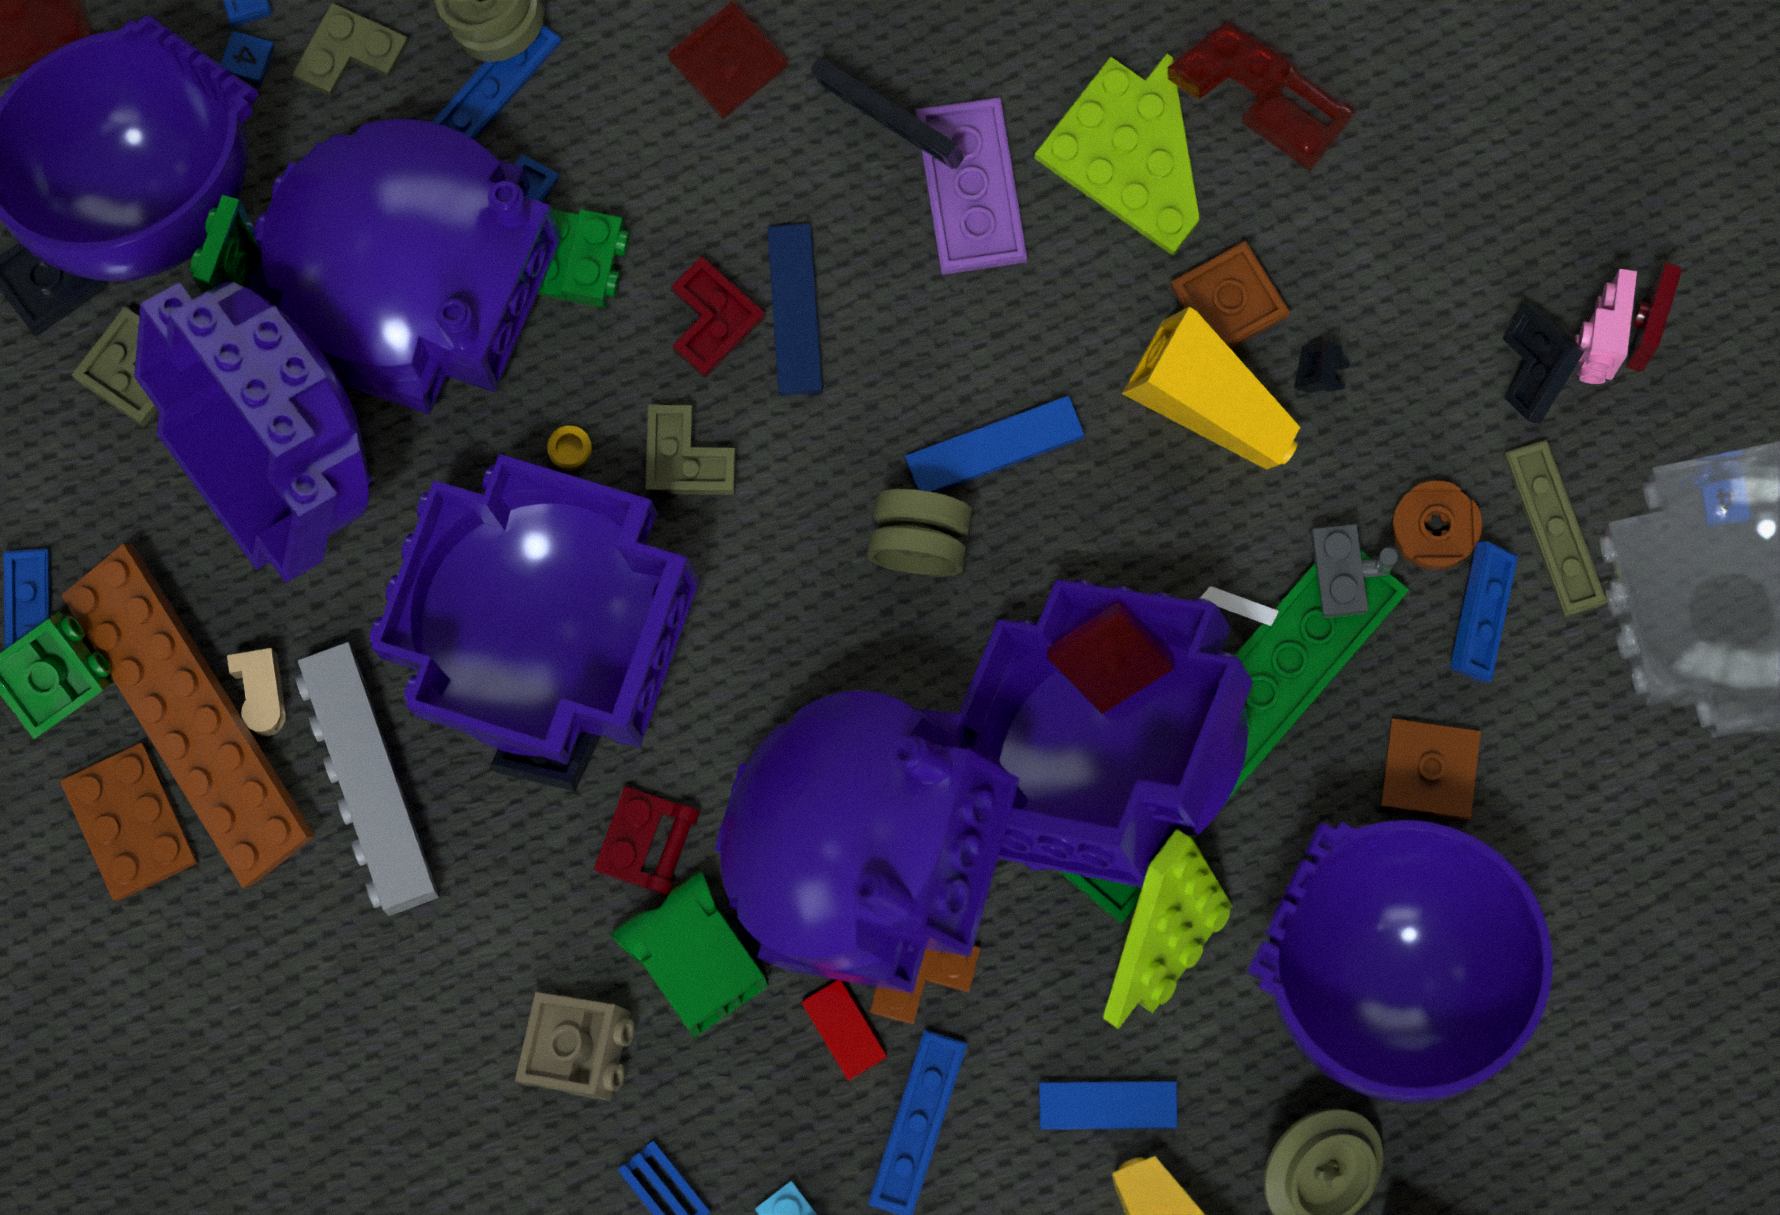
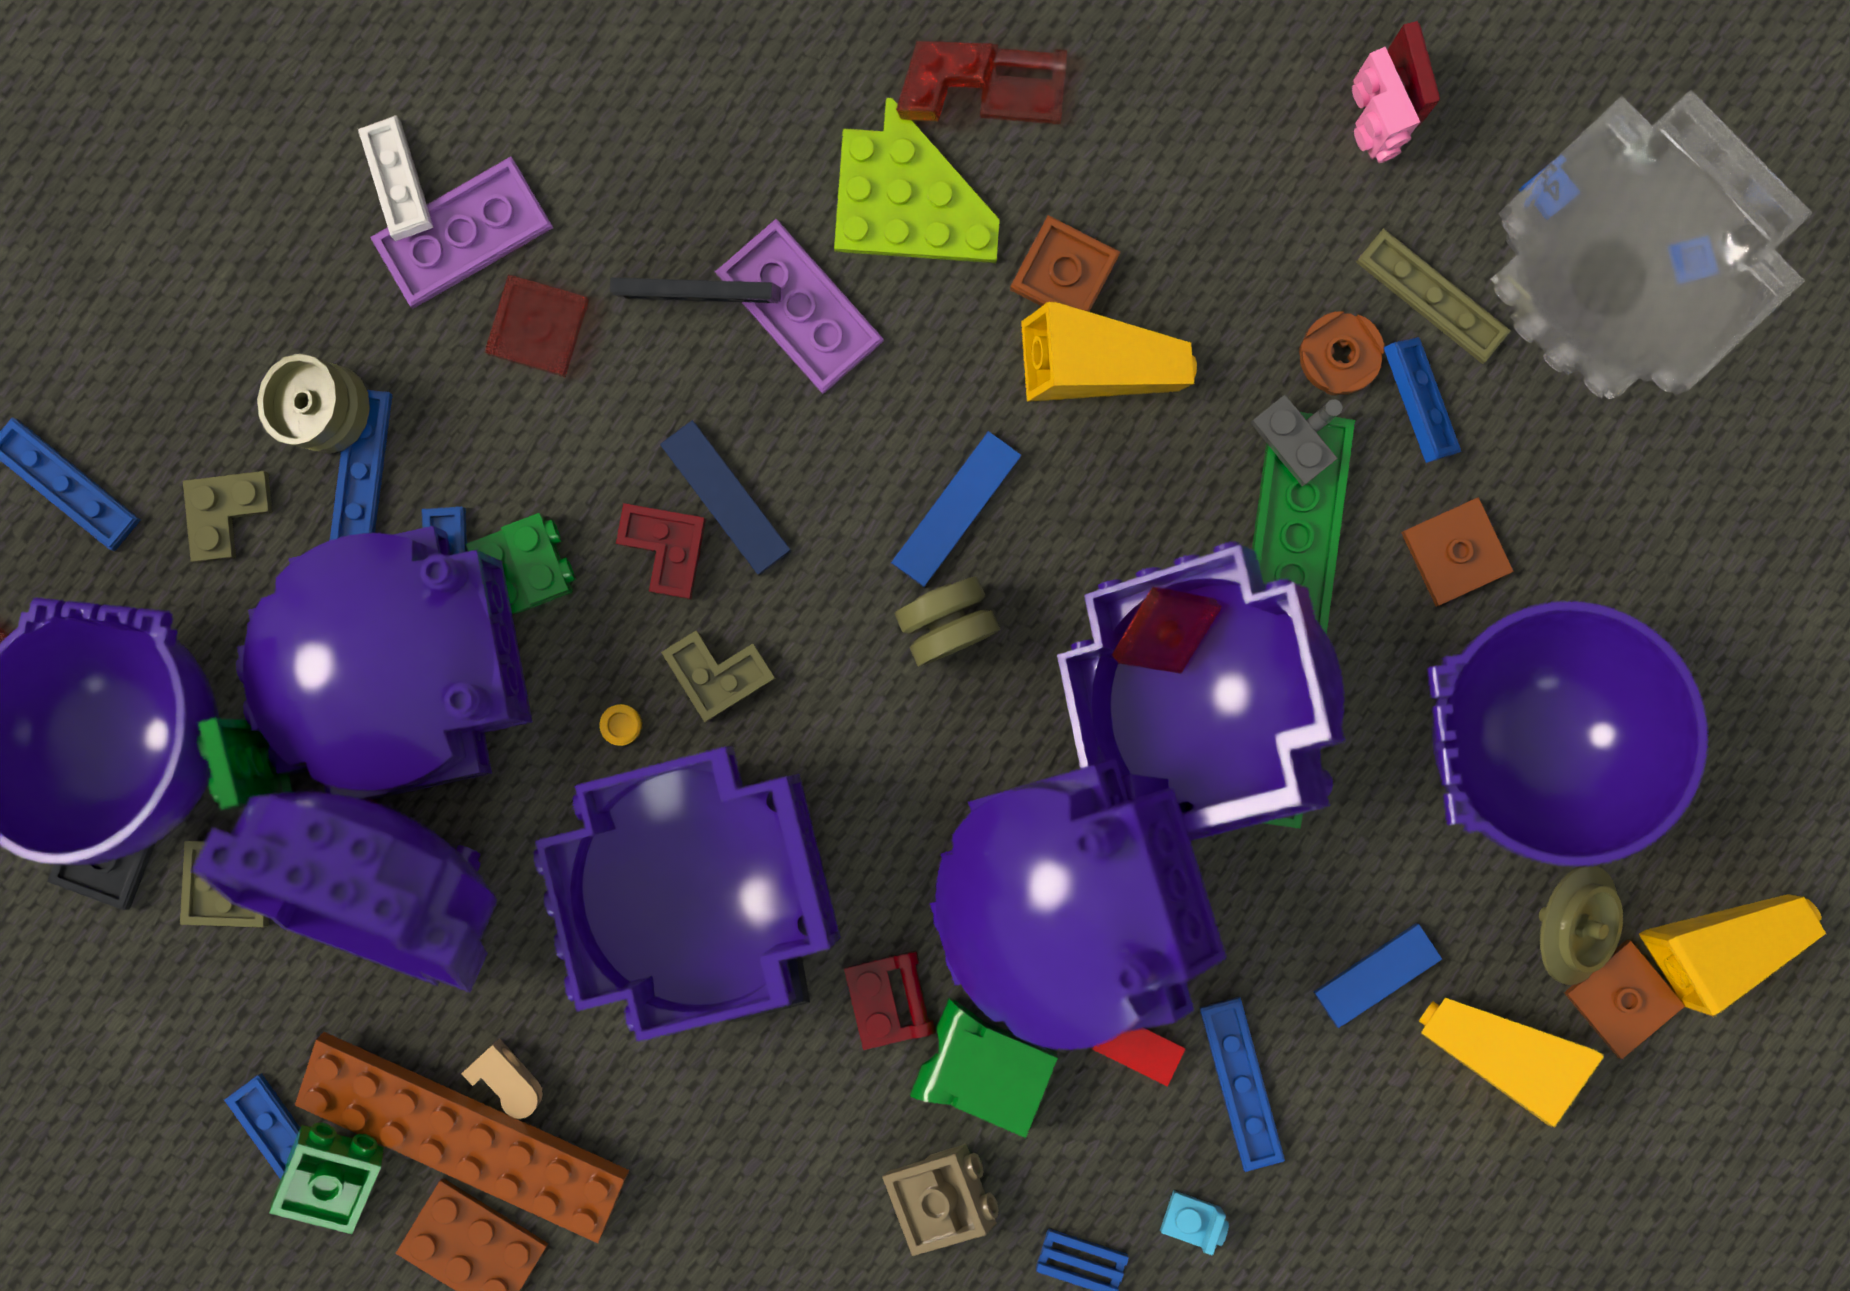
camera: 30 degrees left, 10 degrees up
blue tile [220,31,275,85] -> none
light grey brick [295,642,440,916] -> none
lime wing [1103,830,1233,1029] -> none
white sticker [1200,586,1279,626] -> none
black tile [1294,341,1350,393] -> none
black plate [1502,302,1585,424] -> none

